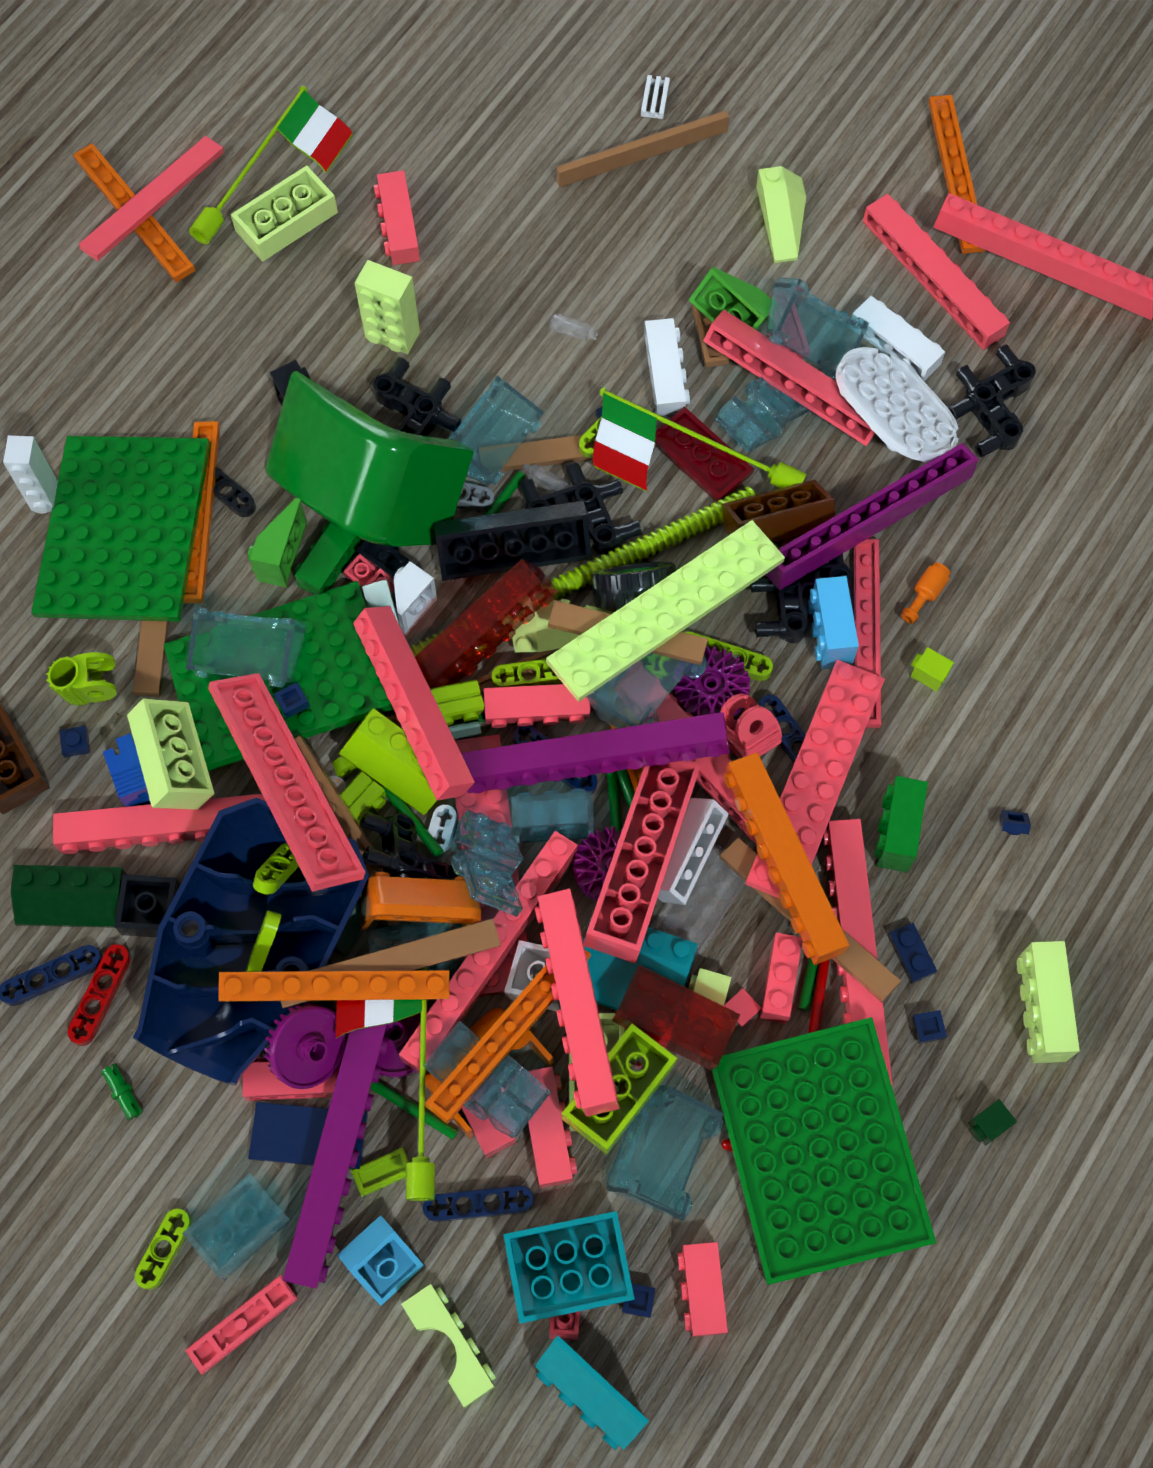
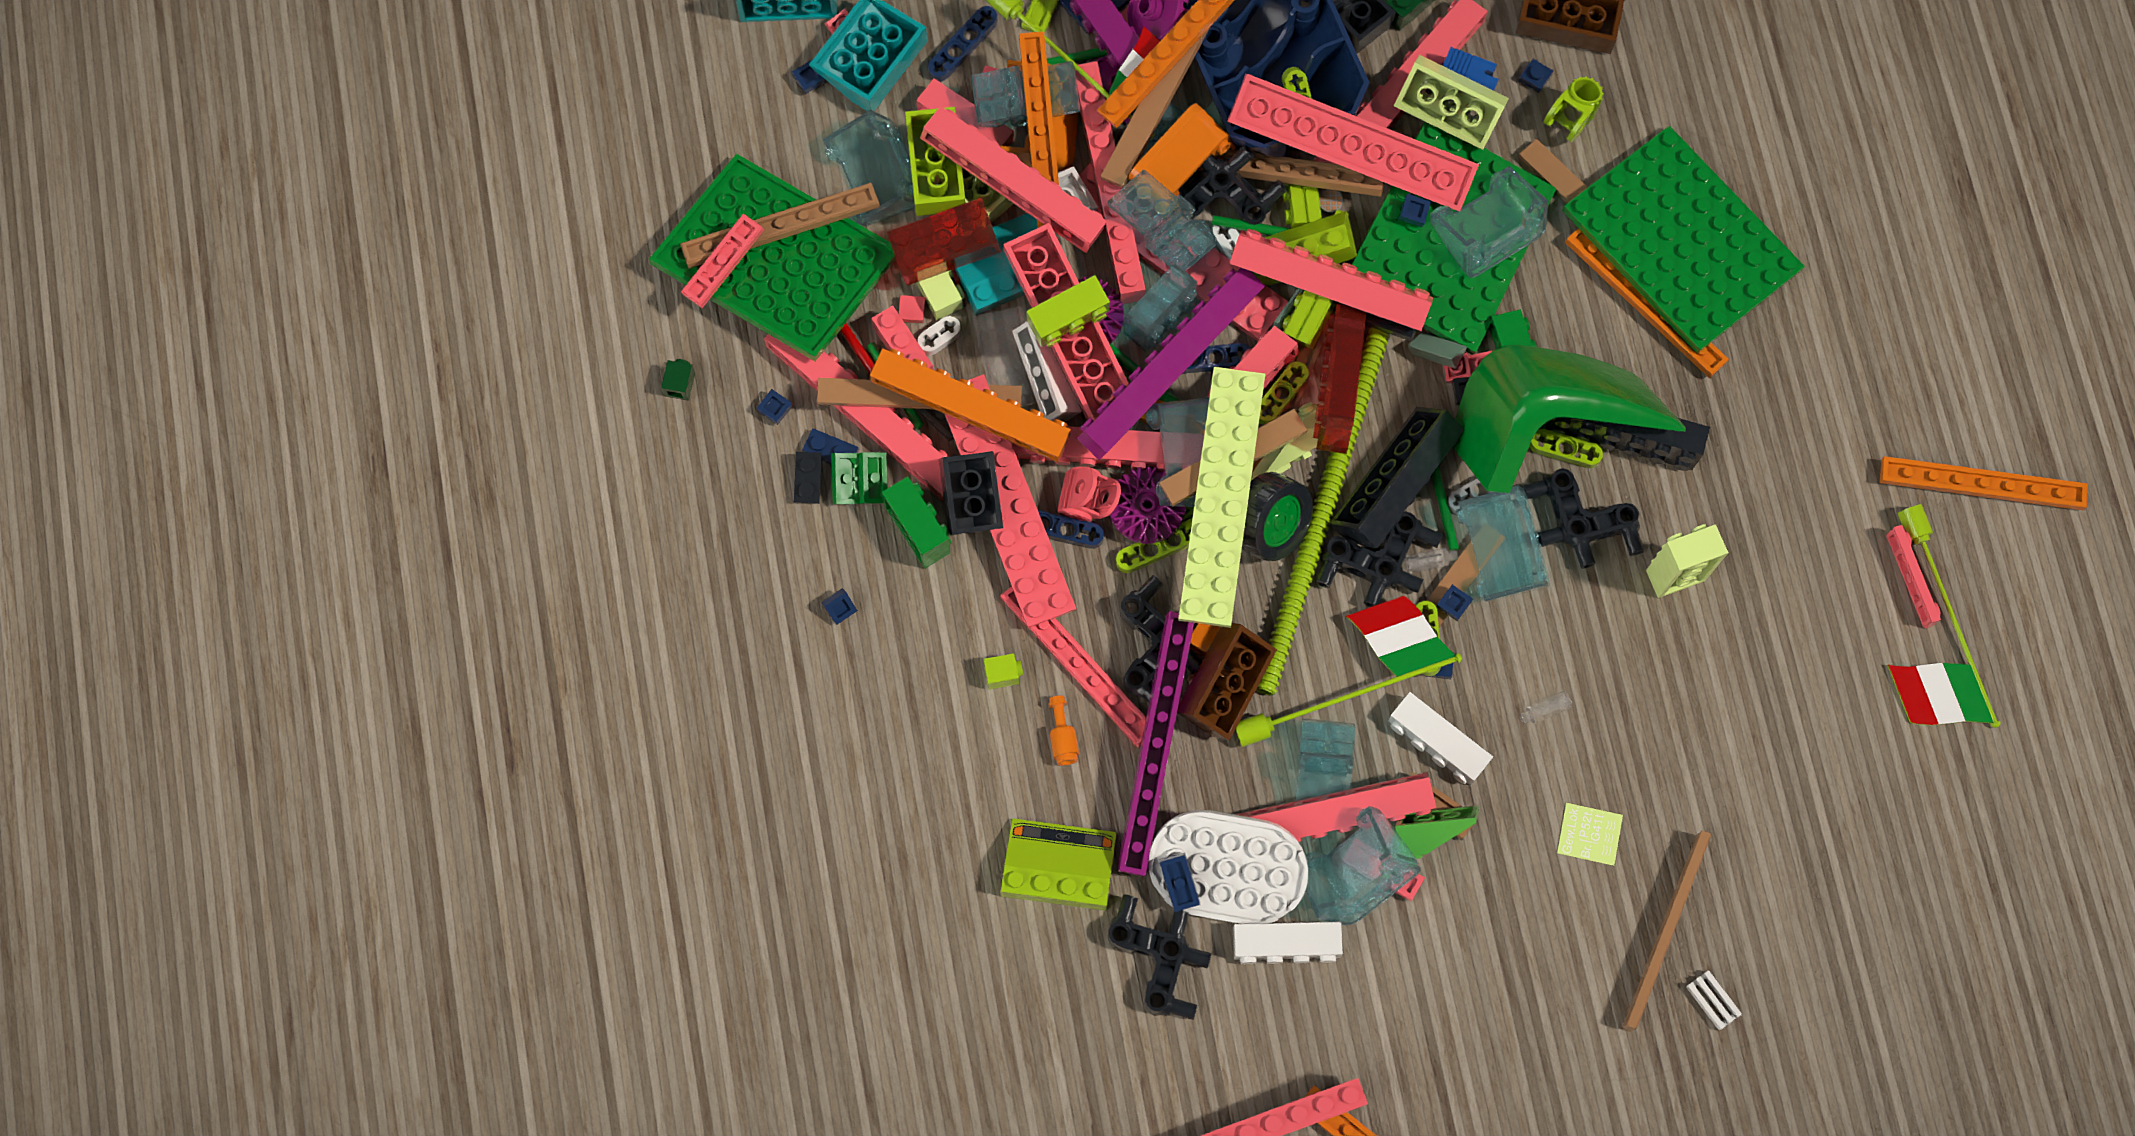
camera: 135 degrees right, 5 degrees up
white brick [3,435,58,514] -> none
coral tile [79,136,224,261] -> none
black beam [213,467,256,517] -> none
yellowish green brick [231,165,338,262] -> none
lime beam [246,911,281,972] -> none
bright green slope [248,498,308,587] -> none
coral brick [374,170,420,265] -> none
white slope [394,561,437,636] -> none
dark red plate [655,407,754,502] -> none
coral brick [677,1242,728,1337] -> none
yellowish green wedge [756,166,806,263] -> none
medium azure brick [807,576,859,670] -> none
coral brick [863,194,1010,350] -> none
yellowish green brick [1017,941,1080,1063] -> none
none -> medium nougat tile [681,183,880,268]
none -> coral plate [681,214,764,308]
none -> black plate [794,451,822,504]
none -> green slope [831,452,887,505]
none -> white beam [918,316,961,356]
none -> black slope [938,451,1003,535]
none -> lime piece [1001,818,1116,911]
none -> lime brick [1026,275,1110,347]
none -> dark blue plate [1159,852,1200,912]
none -> dark blue plate [1436,584,1473,621]
none -> yellowish green sticker [1557,803,1623,866]
none -> coral plate [1886,525,1941,628]

